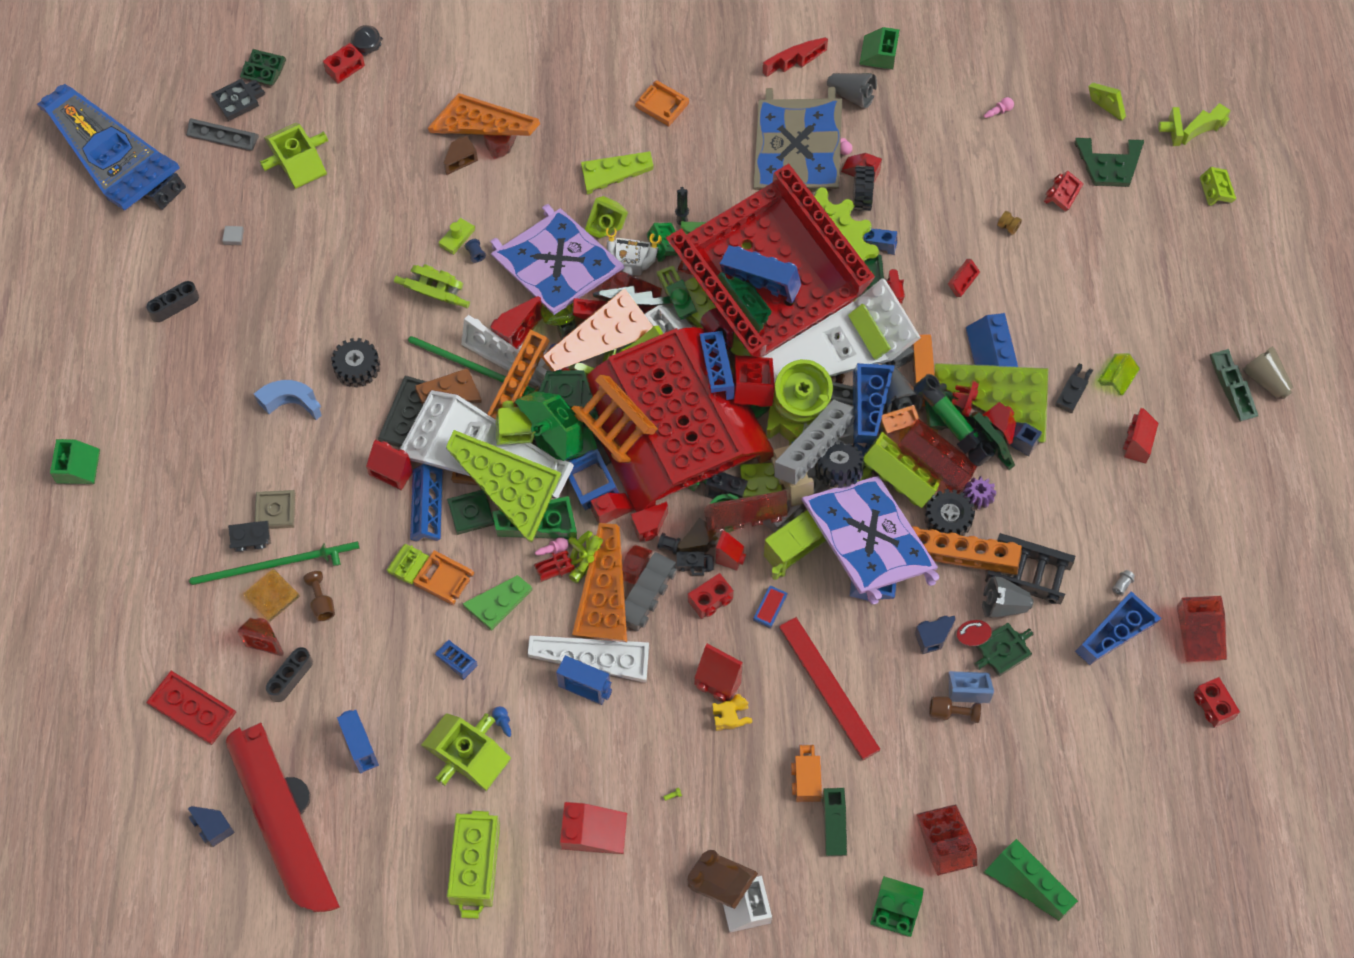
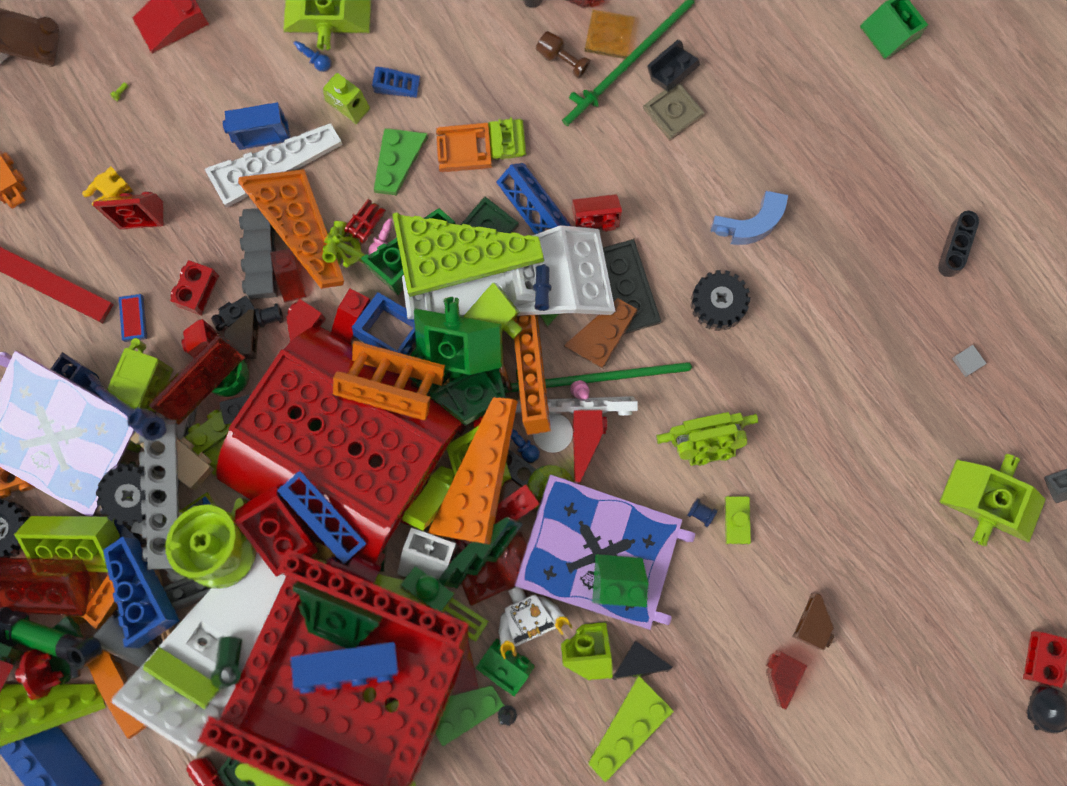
camera: 150 degrees right, 15 degrees up
orange wing [428,93,540,136] -> none
none -> dark blue bar [51,352,167,441]
none -> dark green piece [211,636,242,690]
none -> lime torso [323,73,370,124]
none -> dark blue axle [533,264,552,311]
none -> bright pink bar [570,380,589,400]
none -> green slope [592,554,648,607]
none -> black tile [612,641,673,680]

